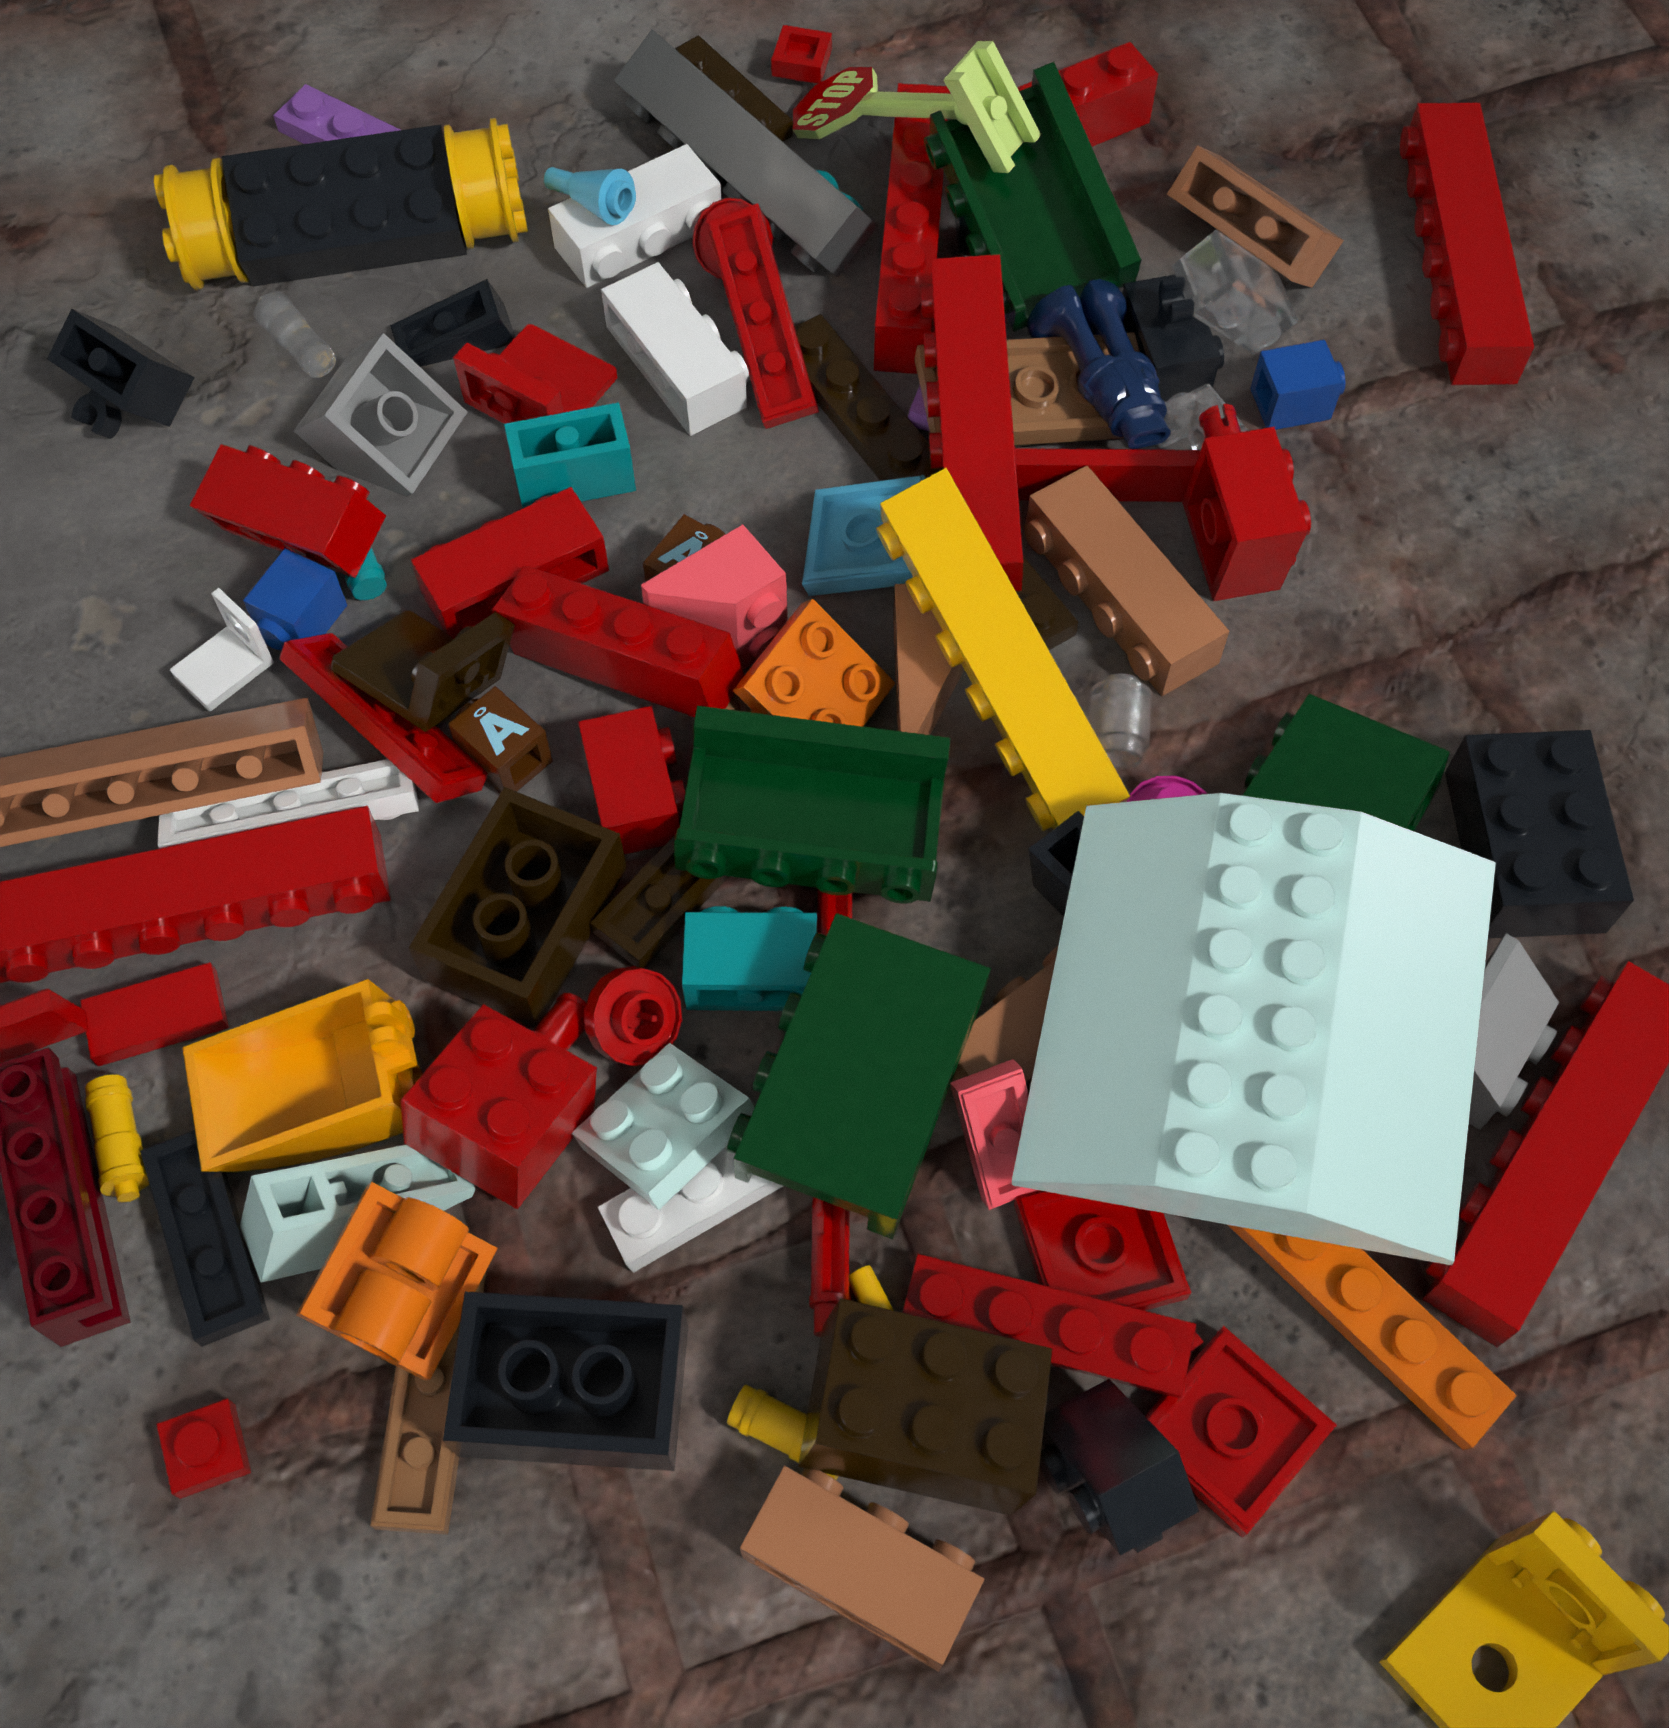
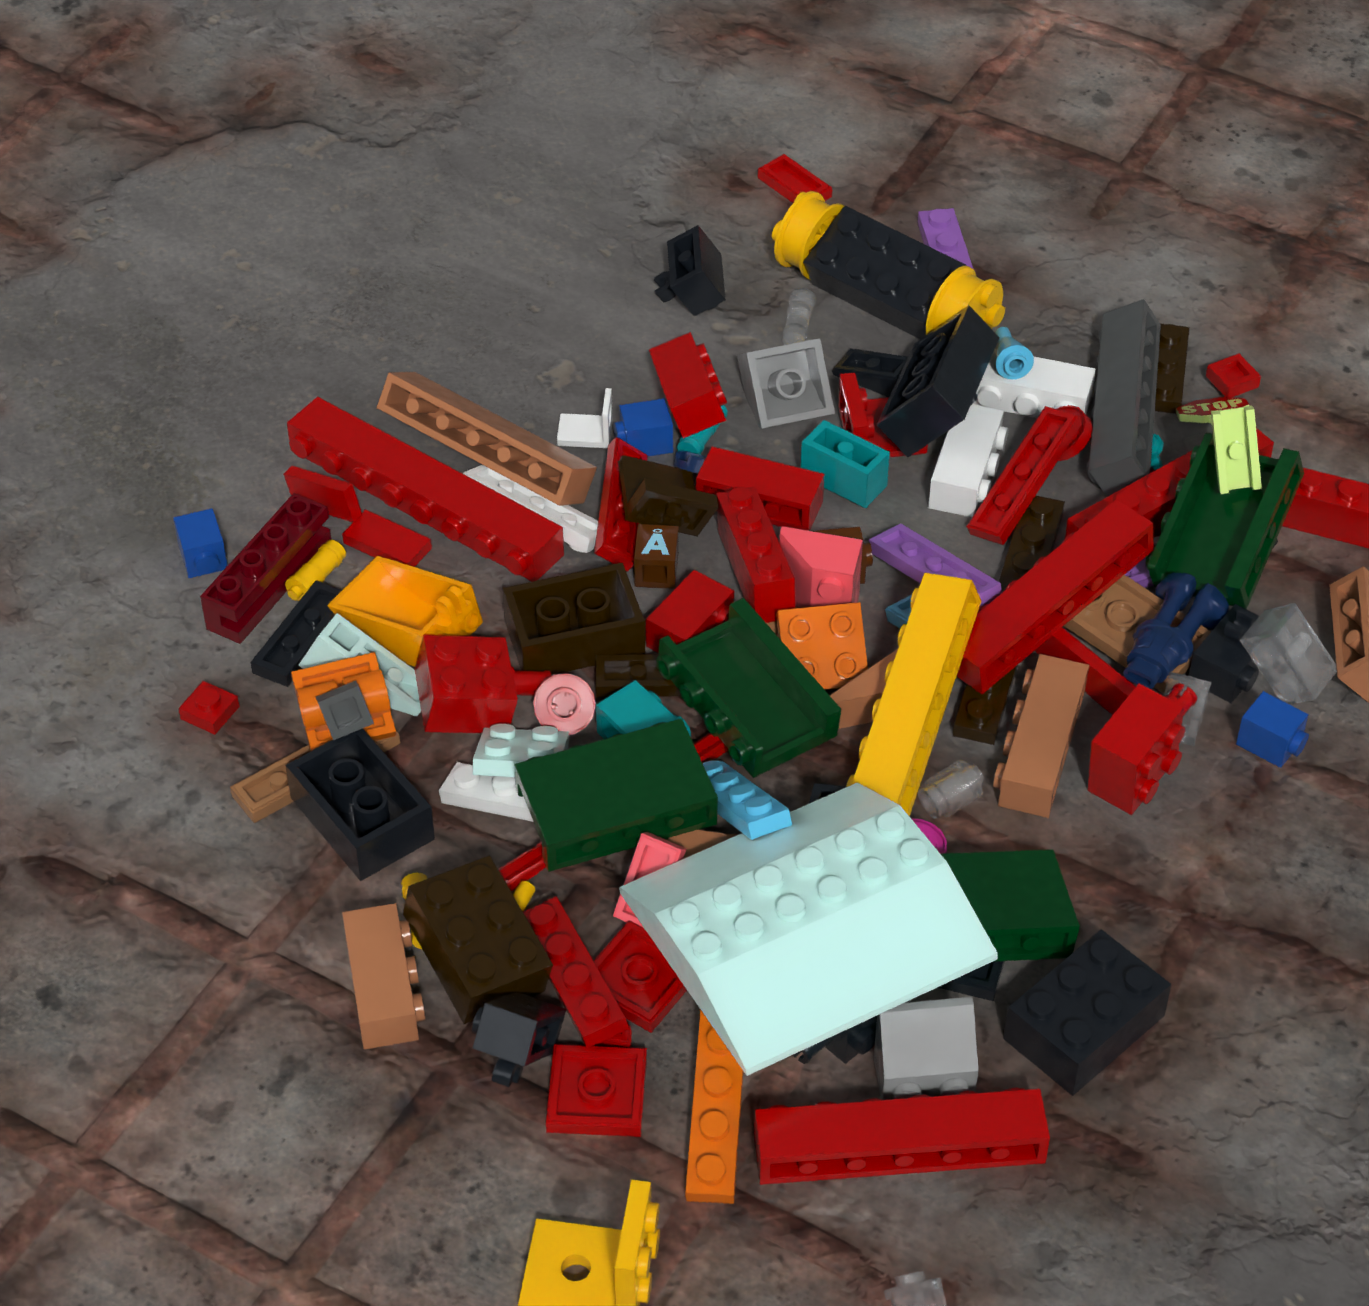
camera: 50 degrees right, 15 degrees down
none -> dark grey plate [316,681,374,740]
none -> dark blue tile [674,450,707,473]
none -> medium azure plate [702,760,792,840]
none -> red tile [758,154,832,203]
none -> medium lavender plate [869,523,1002,608]
none -> black brick [876,305,999,457]

